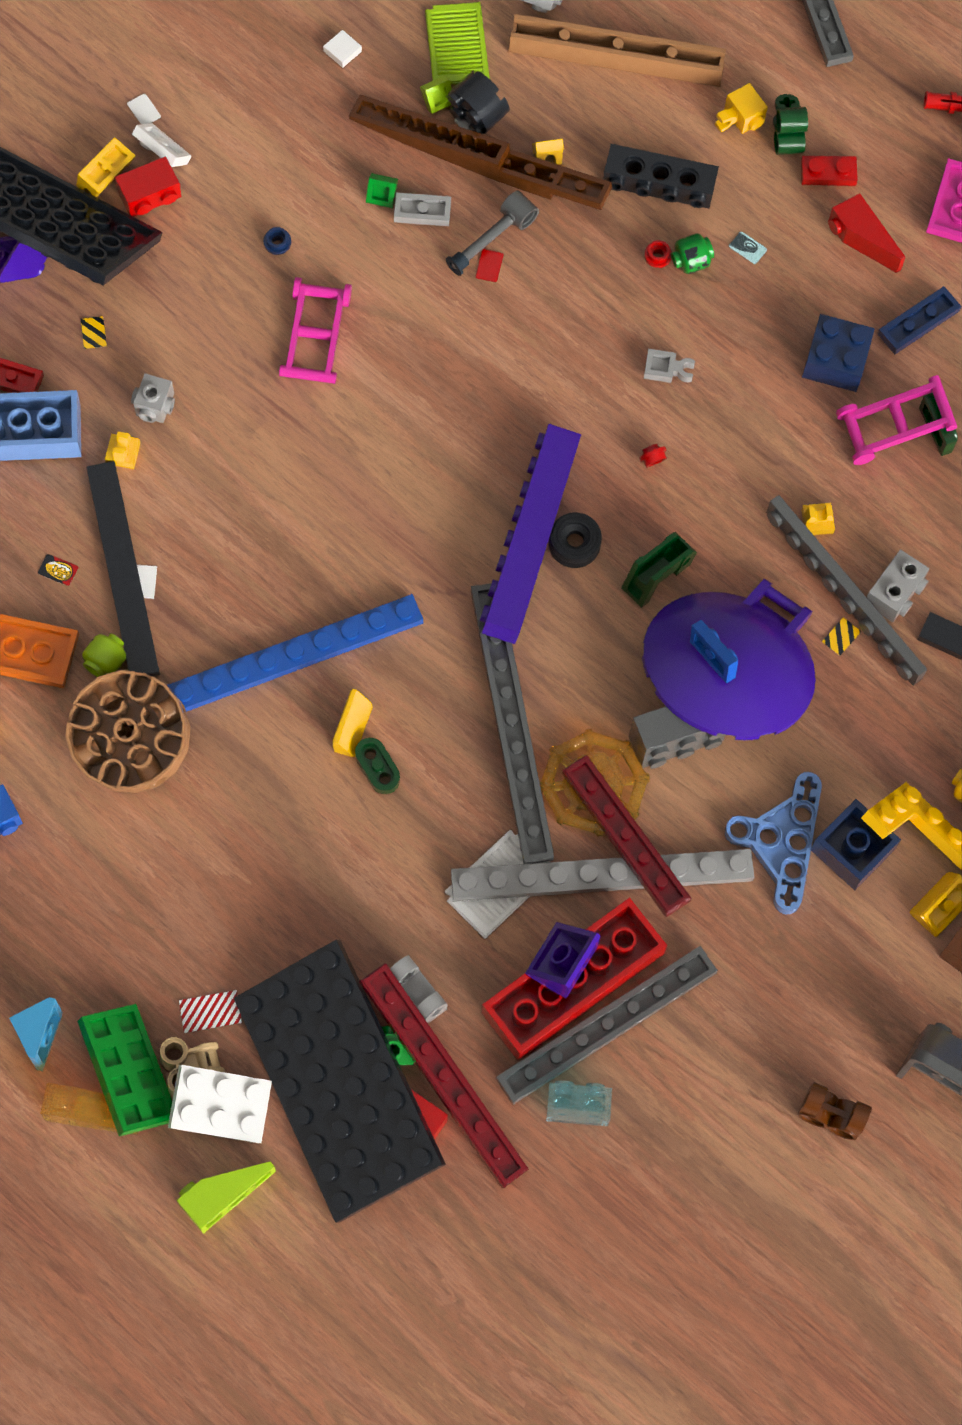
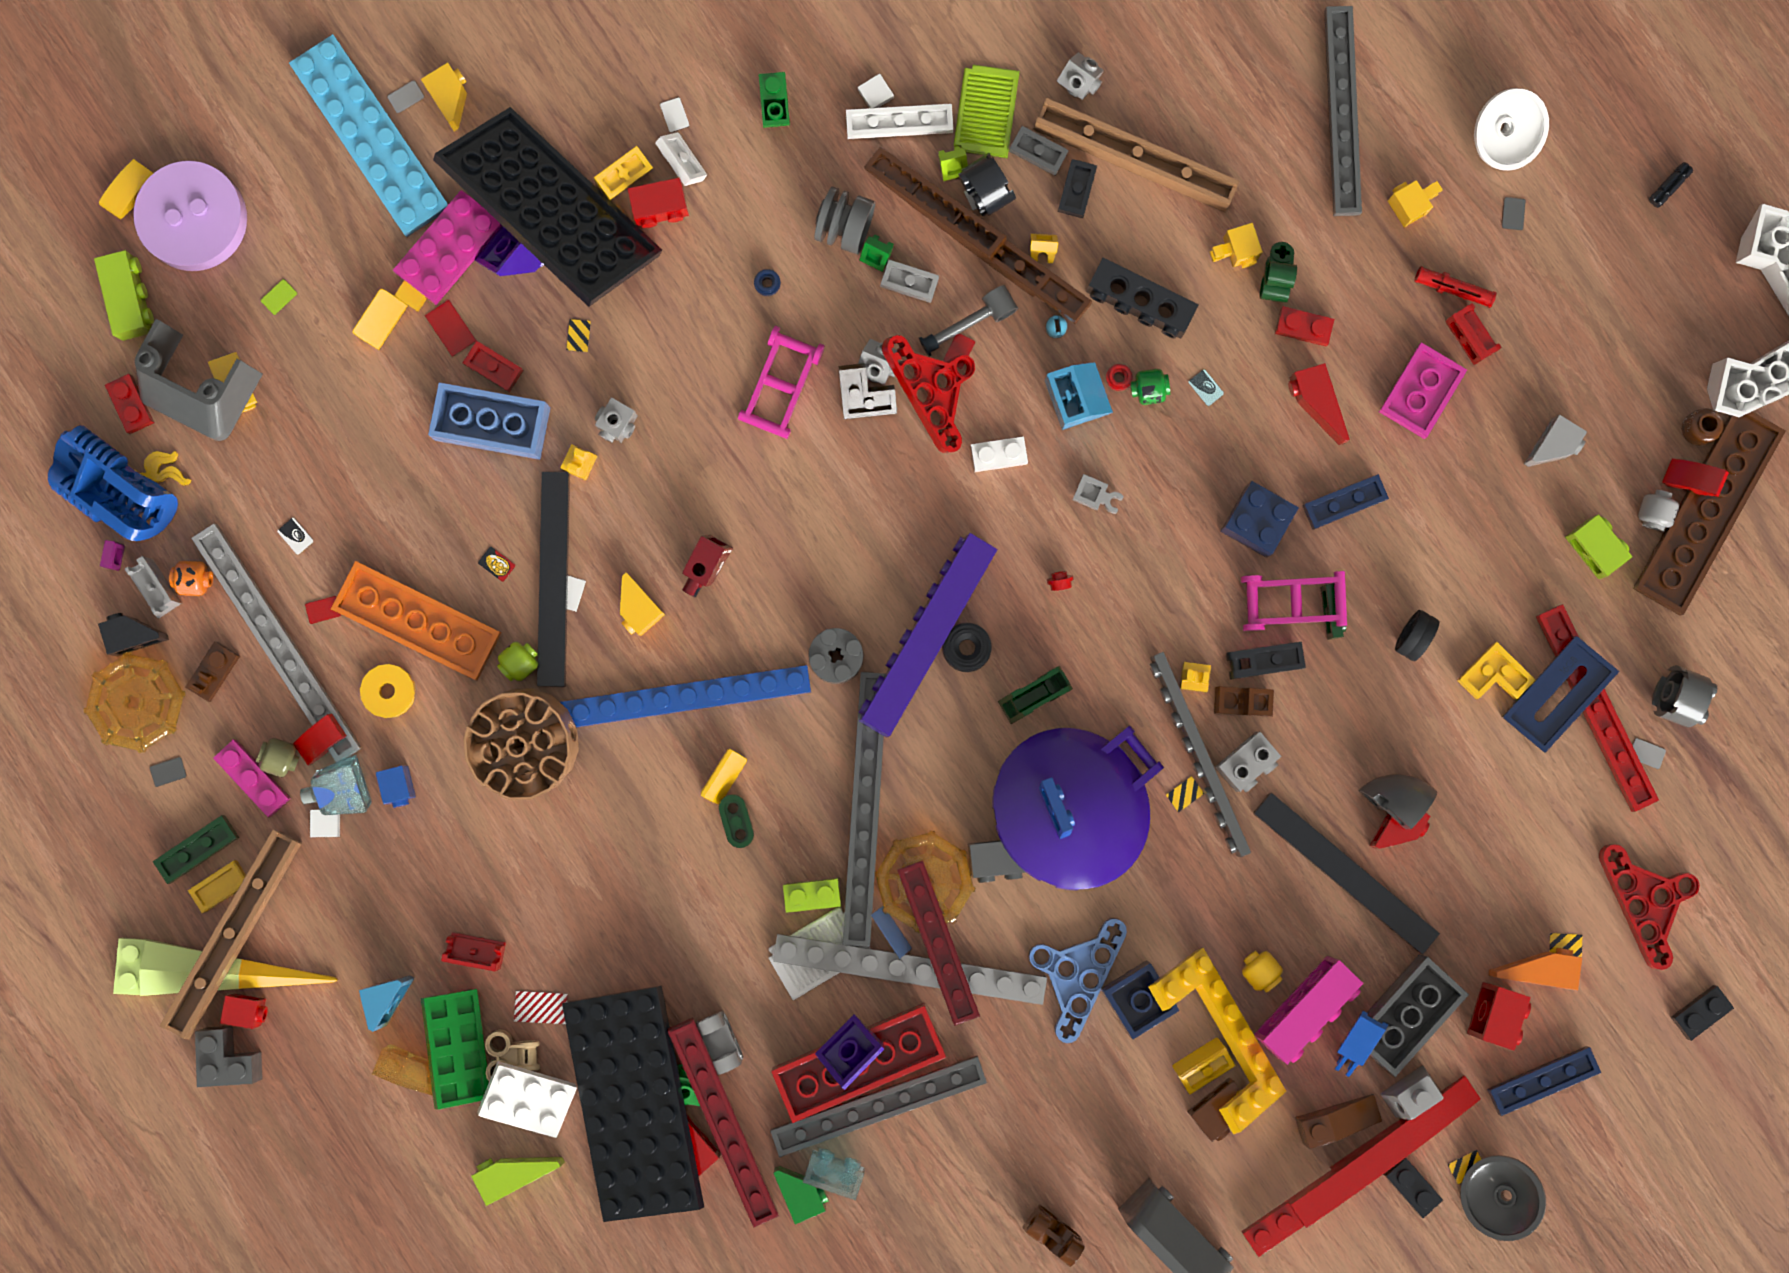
camera: 15 degrees right, 15 degrees up
none -> red hinge [441,932,506,972]
none -> yellow slope [620,573,665,636]
none -> dark red torso [682,535,733,597]
none -> green slope [759,72,790,128]
none -> green slope [773,1166,829,1225]
none -> lime brick [783,878,841,913]
none -> dark grey brick [809,628,863,684]
none -> dark grey wheel [814,186,876,255]
none -> plate [838,363,897,419]
none -> white plate [846,104,953,139]
none -> light grey brick [858,339,899,385]
none -> medium blue sticker [871,905,912,959]
none -> red beam [882,335,975,453]
none -> white plate [971,436,1028,472]
none -> dark grey plate [1009,126,1069,176]
none -> dark azure slope [1044,362,1113,430]
none -> medium azure hinge [1046,315,1067,338]
none -> black plate [1058,159,1097,219]
none -> reddish brown slope [1214,686,1274,717]
none -> black plate [1226,641,1306,680]
none -> yellow brick [1388,180,1443,227]

